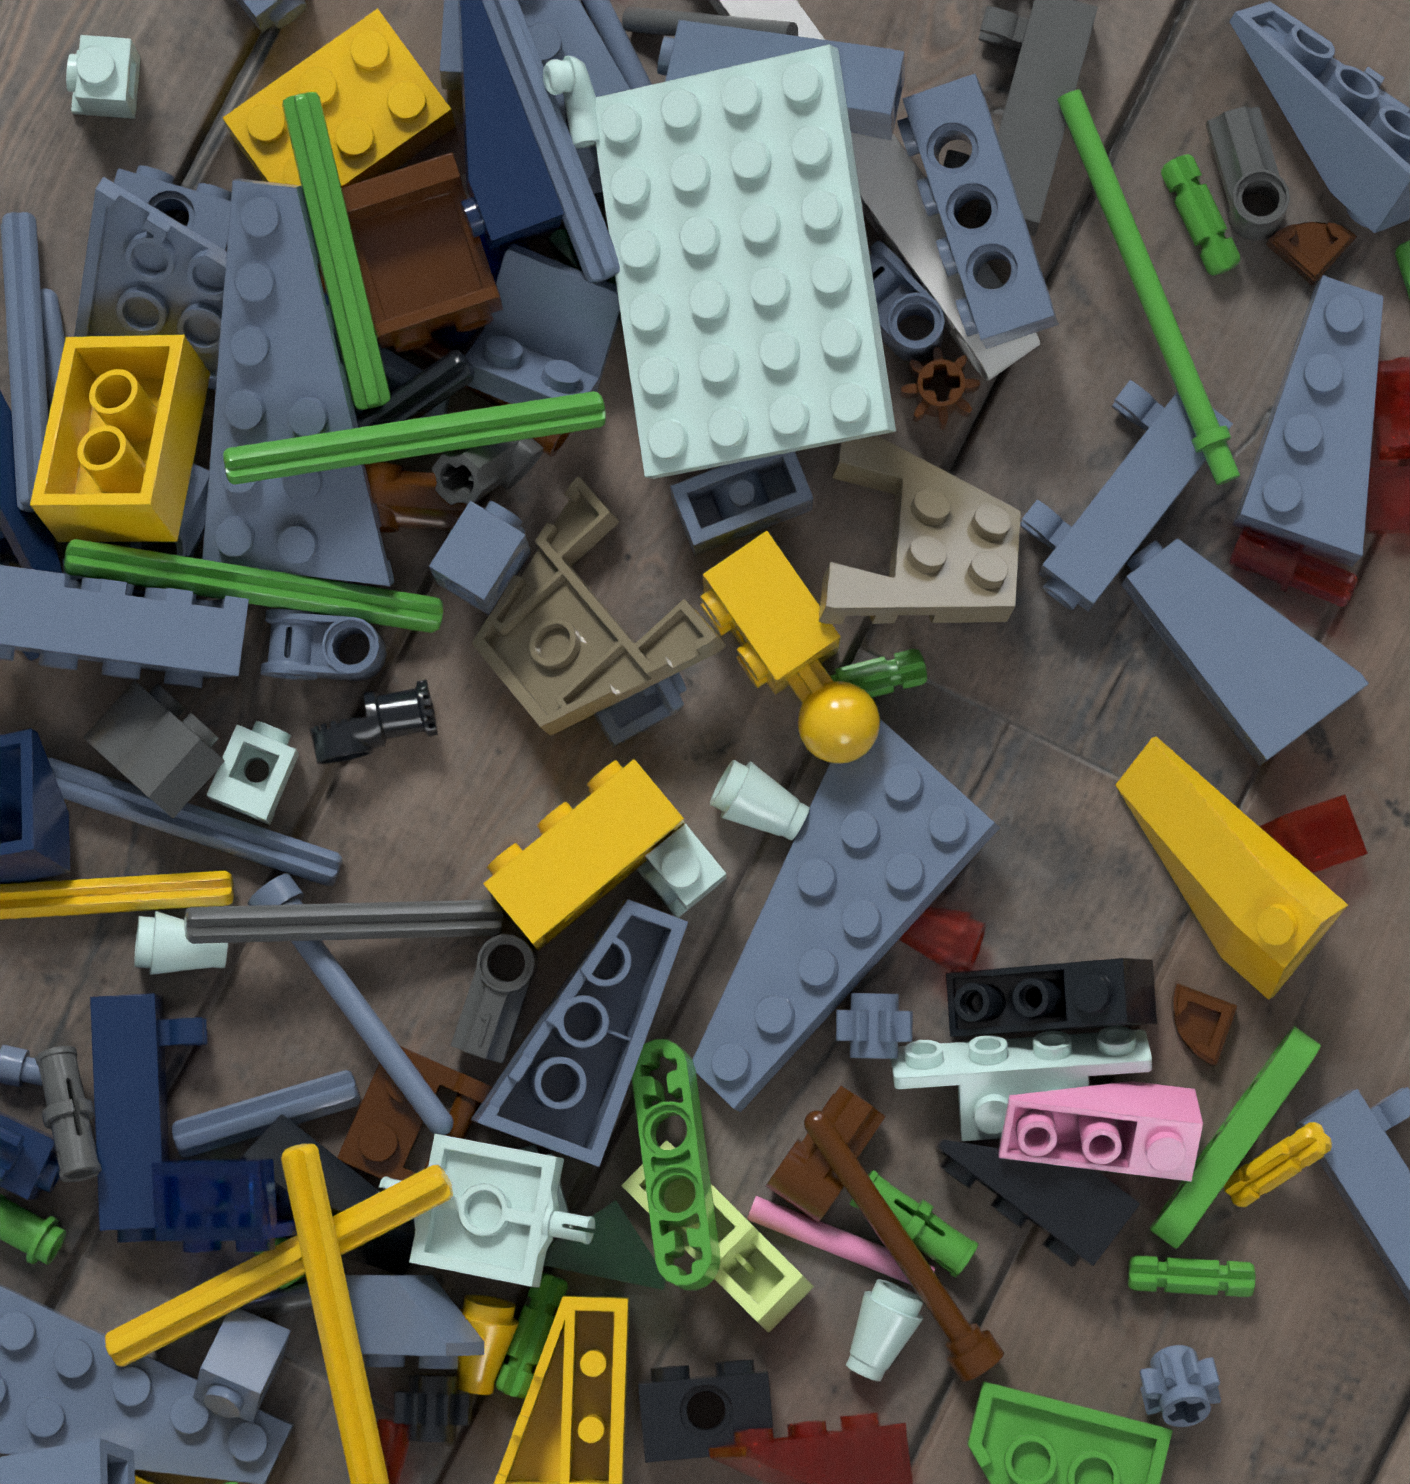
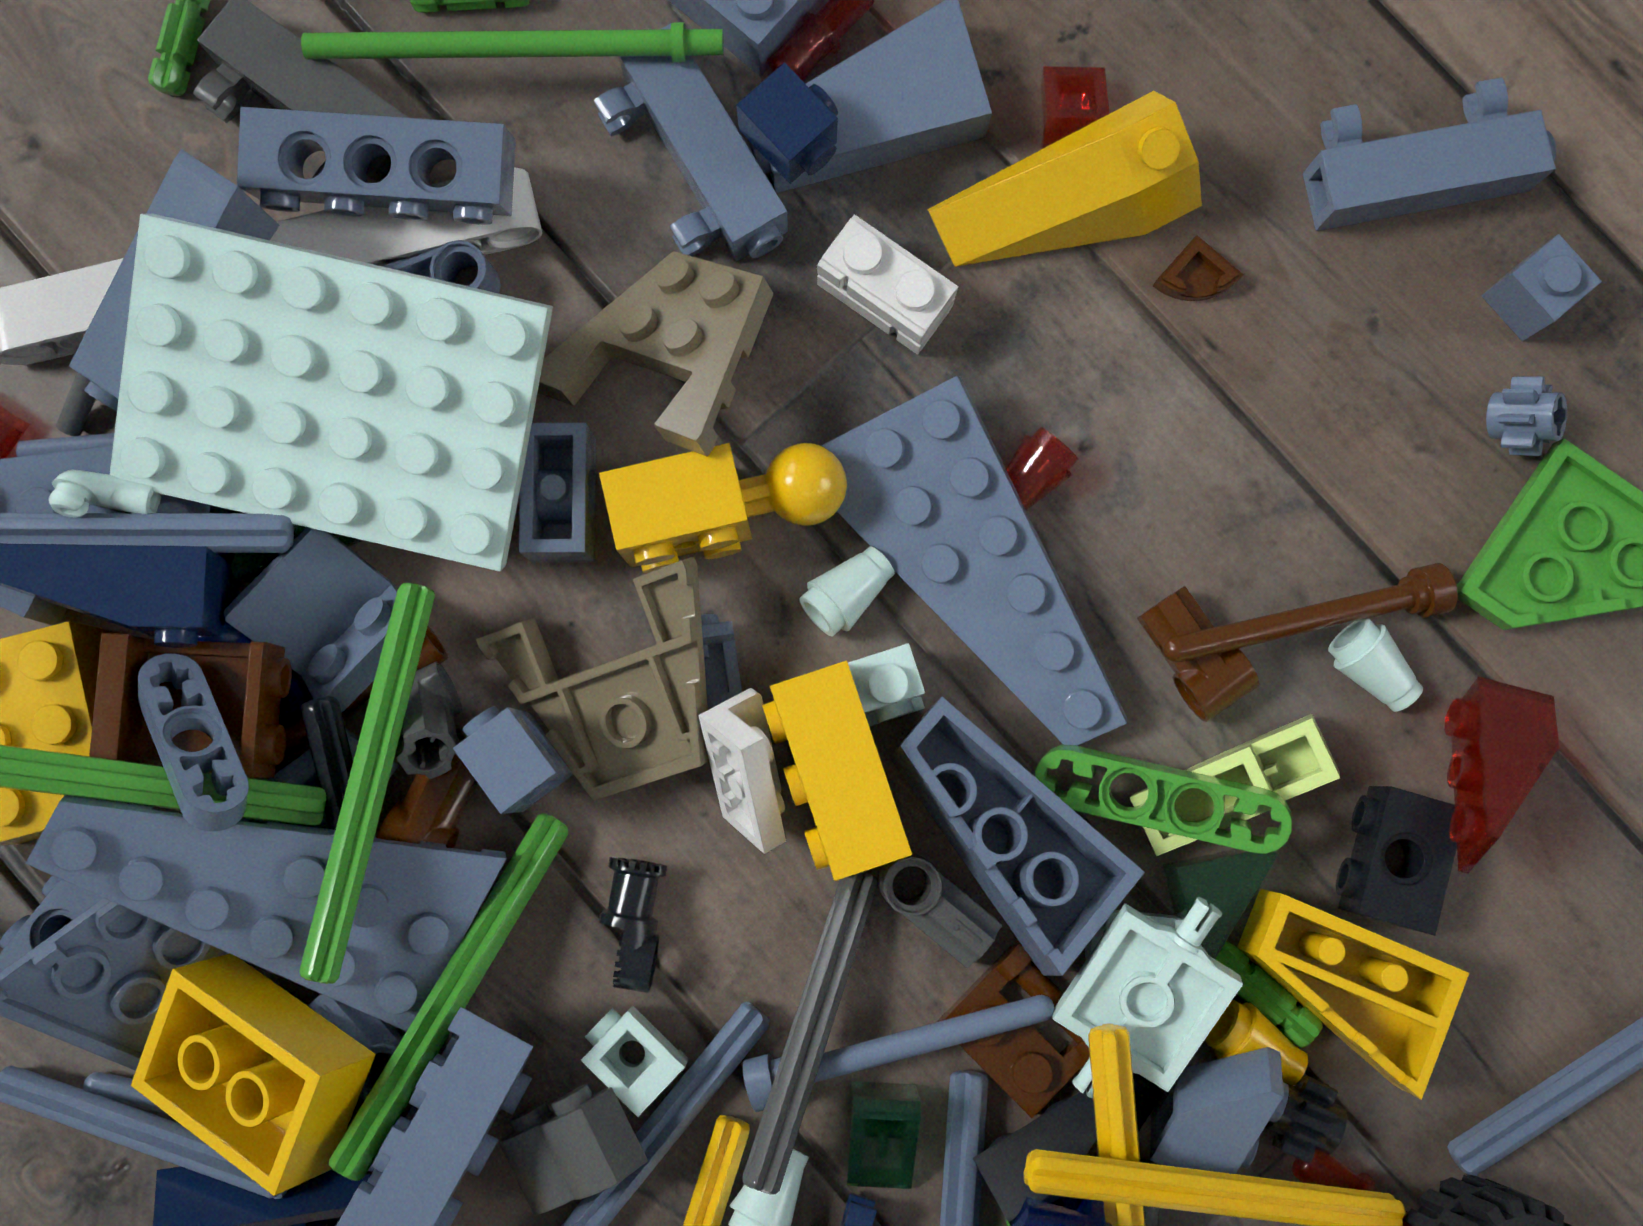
camera: 75 degrees left, 0 degrees up
sand blue piece [260,609,387,681] -> none
bright pink bar [747,1196,936,1285] -> none
bright green axle [830,649,927,698] -> none
sand blue gear [836,993,913,1059] -> none
bright green pin [849,1170,979,1278] -> none
light aqua bracket [891,1026,1152,1141] -> none
reddish brown gear [900,347,980,430] -> none
black slope [935,1139,1140,1268] -> none
black slope [946,958,1157,1037] -> none
bright pink slope [998,1081,1203,1182] -> none
bright green axle [1128,1255,1256,1297] -> none
bright green beam [1150,1026,1321,1249] -> none
yellow axle [1223,1122,1332,1207] -> none
none -> sand blue beam [138,654,249,831]
none -> white bracket [698,688,786,854]
none -> dark blue brick [736,62,838,184]
none -> white brick [817,214,958,355]
none -> clear green slope [847,1081,921,1189]
none -> sand blue brick [1481,234,1602,341]

